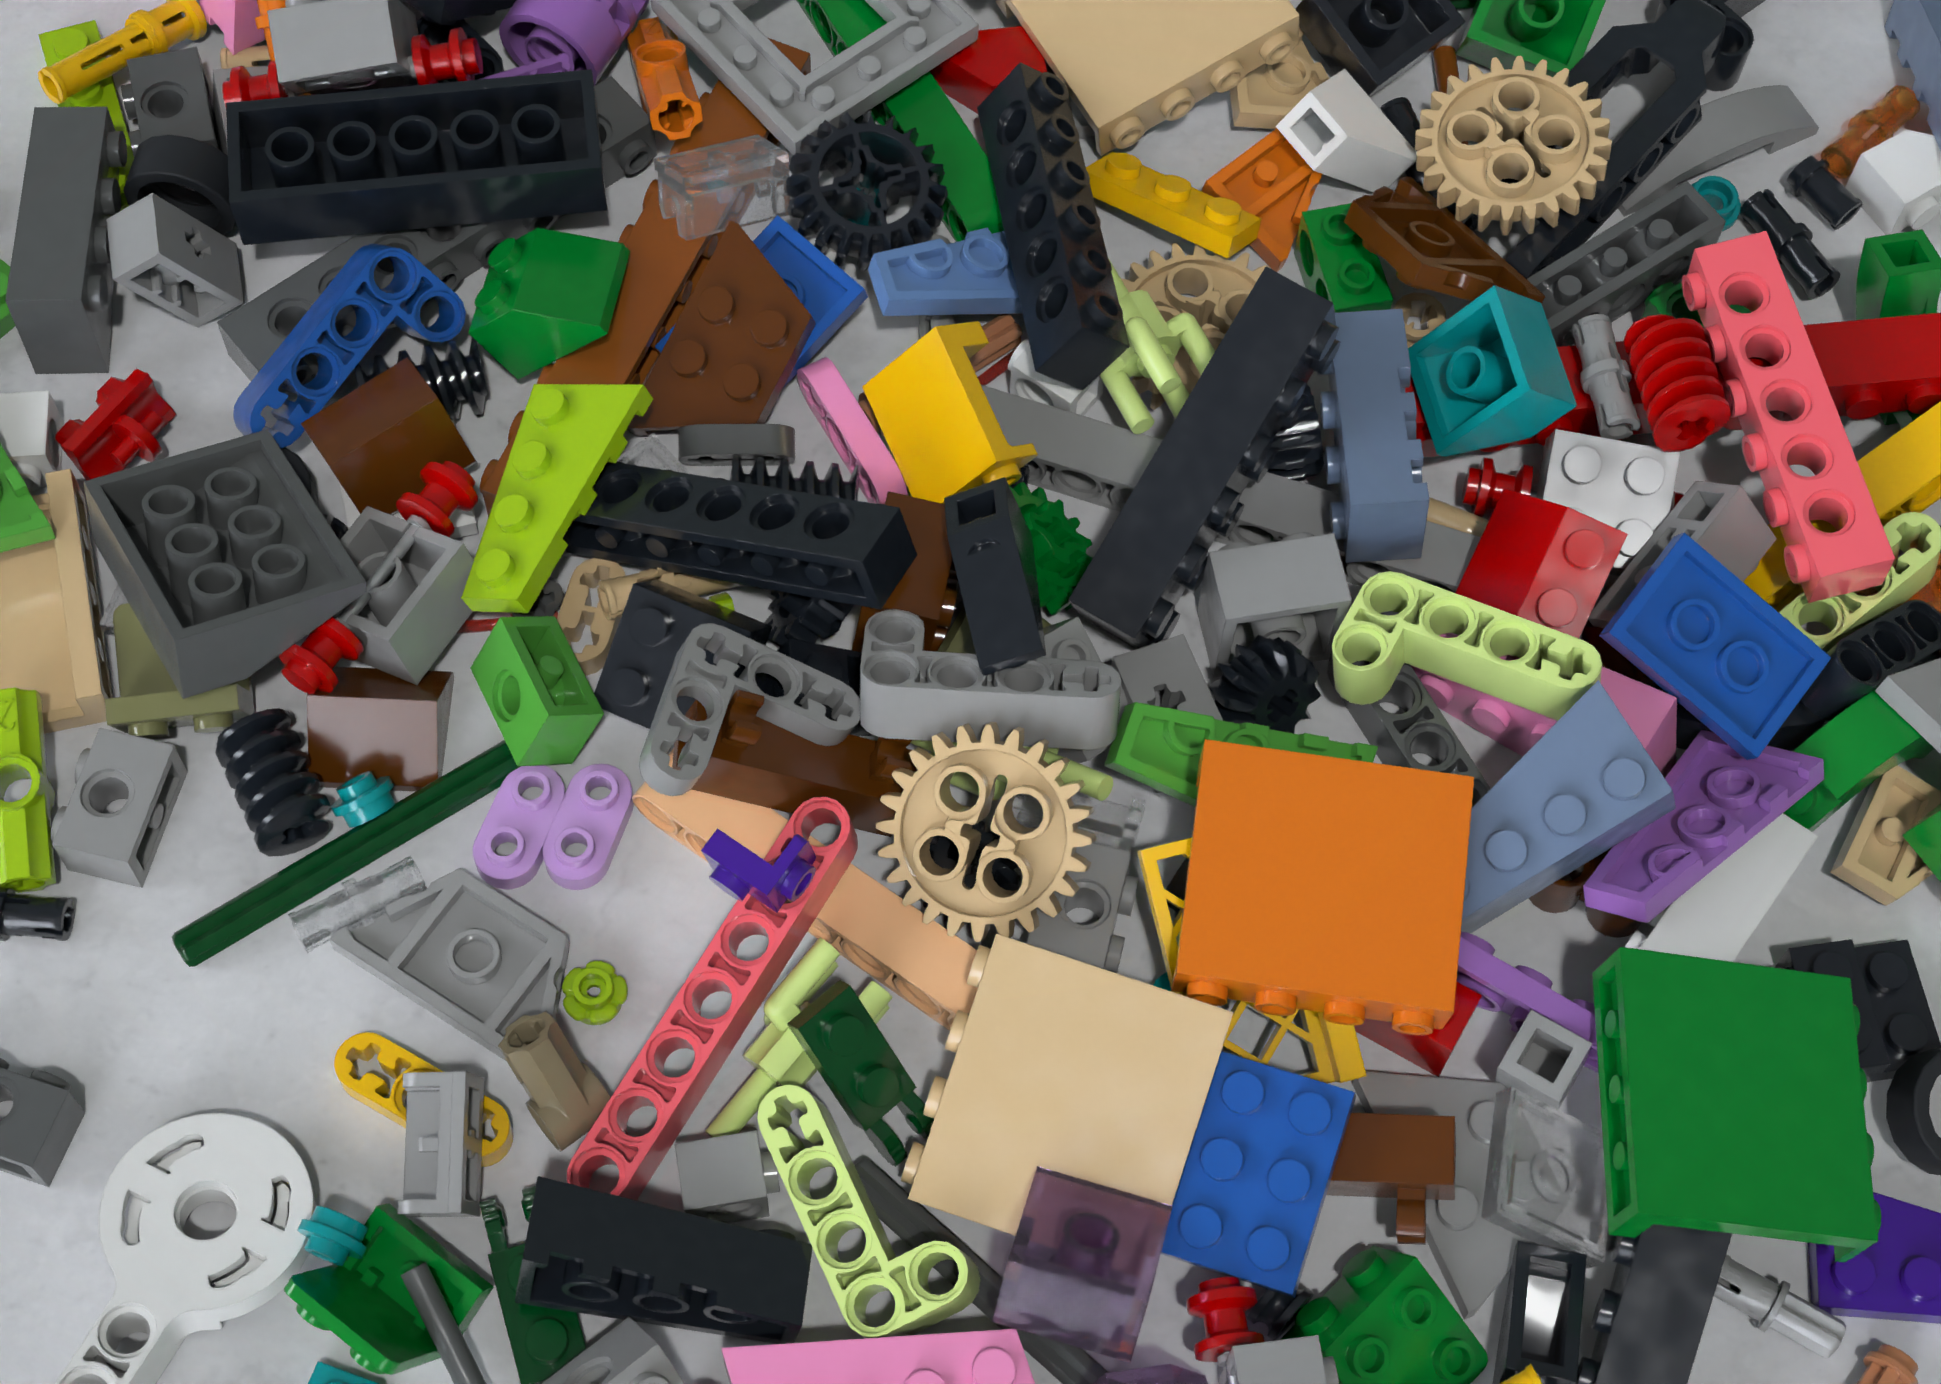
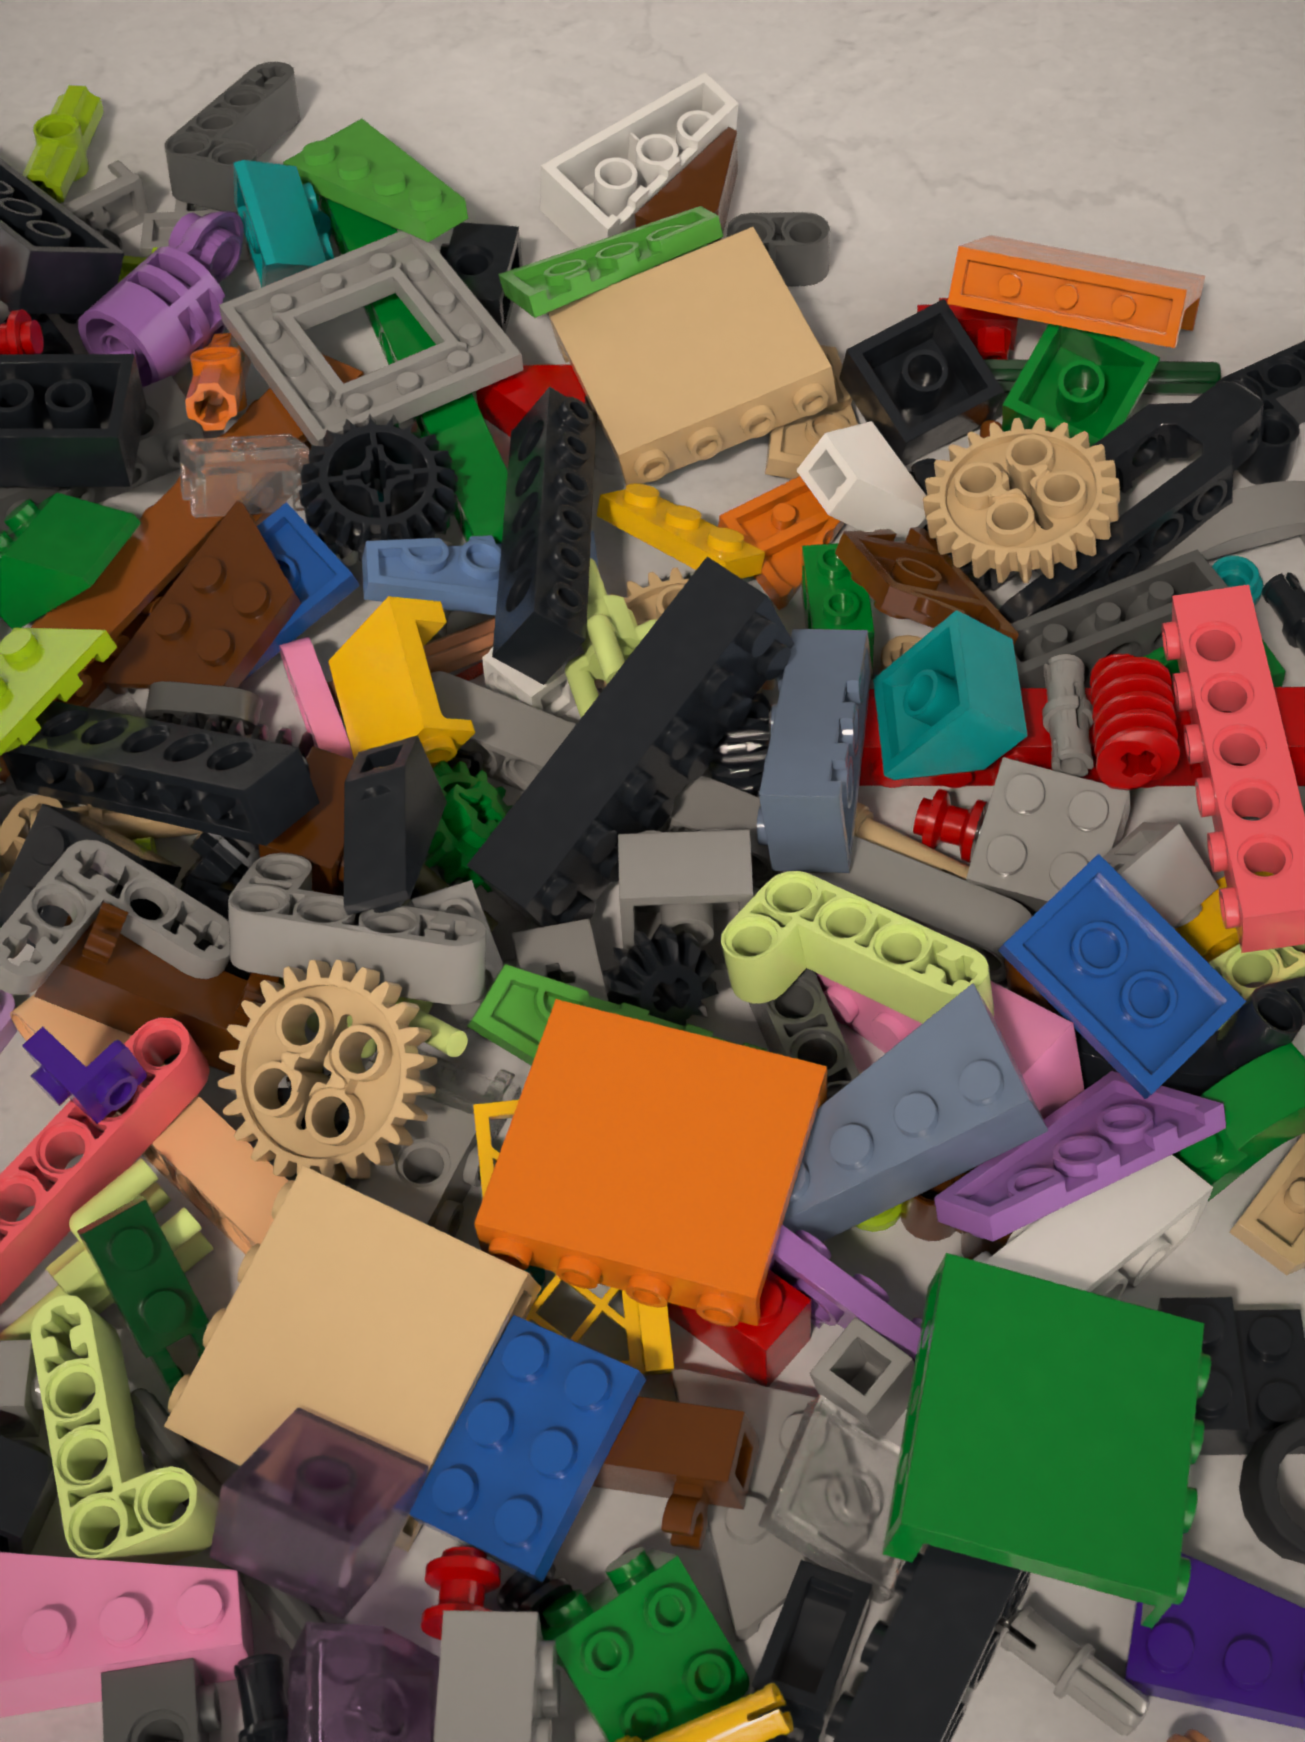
camera: 15 degrees right, 10 degrees down
red slope [1455,488,1628,638] -> none

